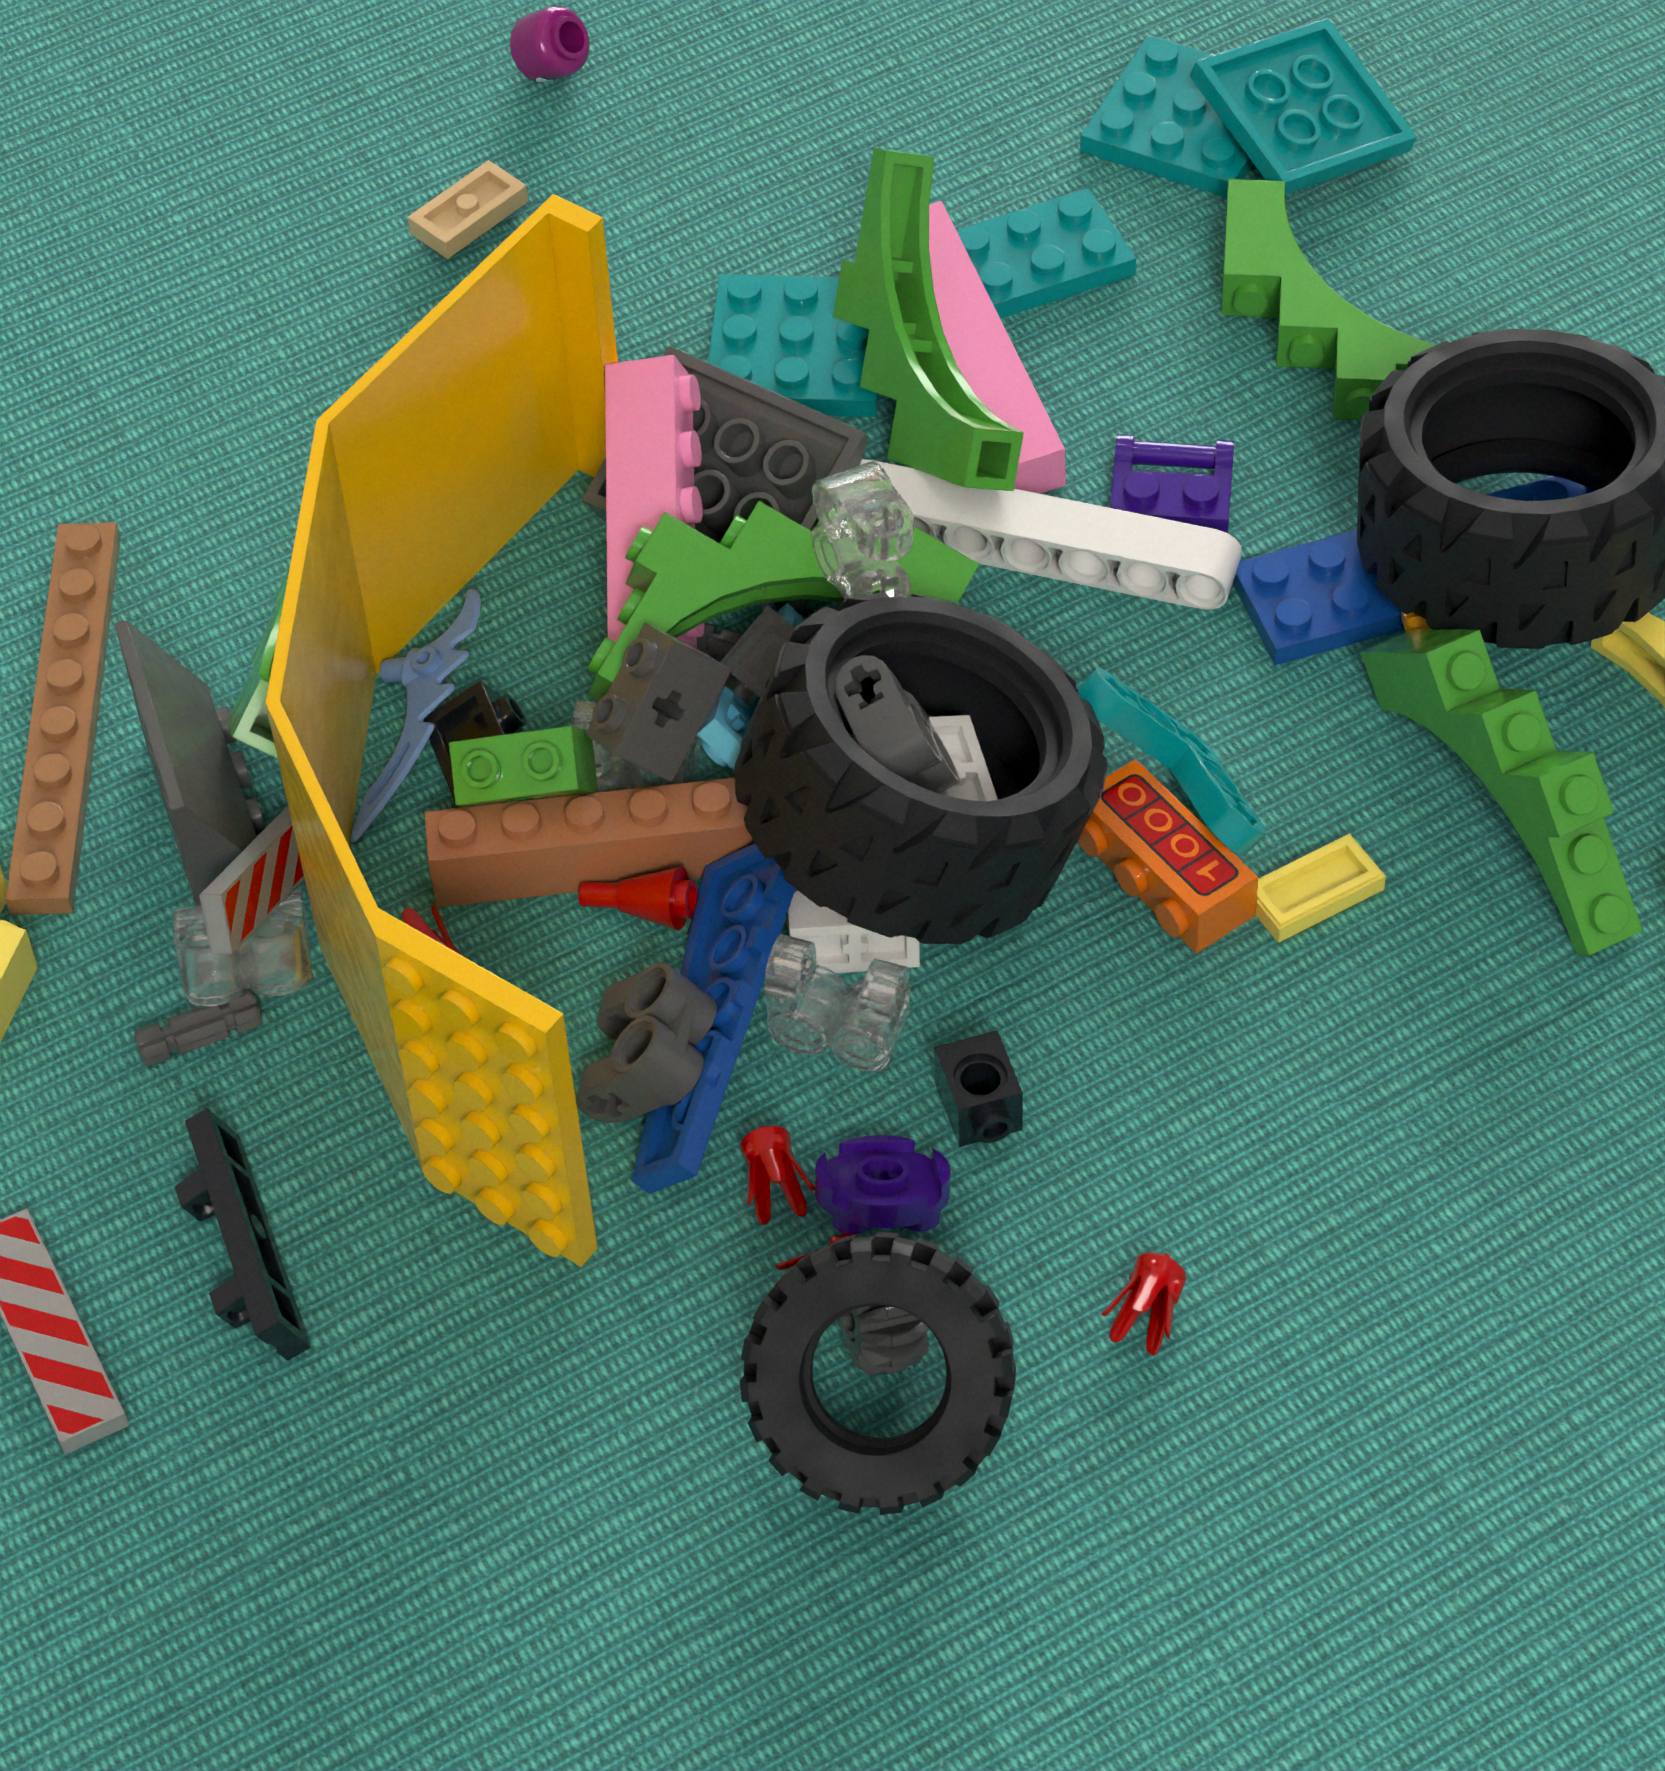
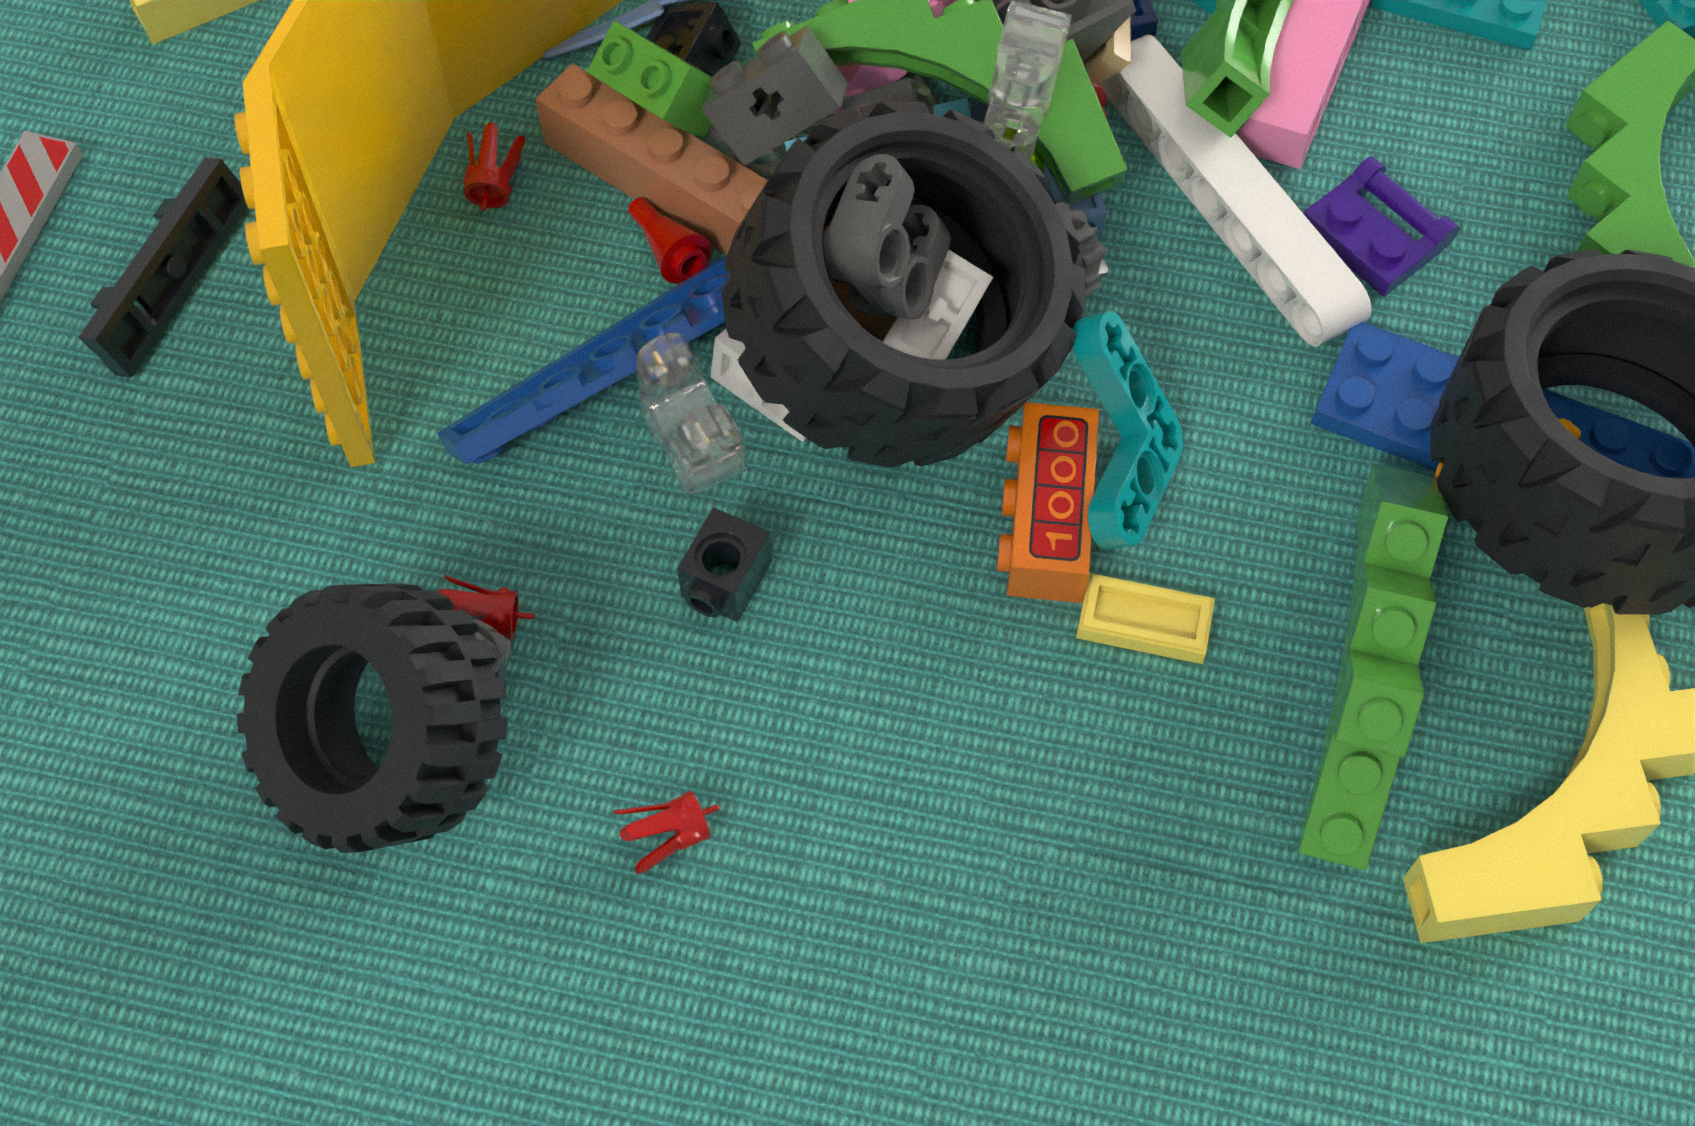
camera: 40 degrees right, 10 degrees up
dark grey piece [576,962,717,1123] -> none
red piece [739,1126,815,1225] -> none
dark purple plate [815,1135,951,1234] -> none

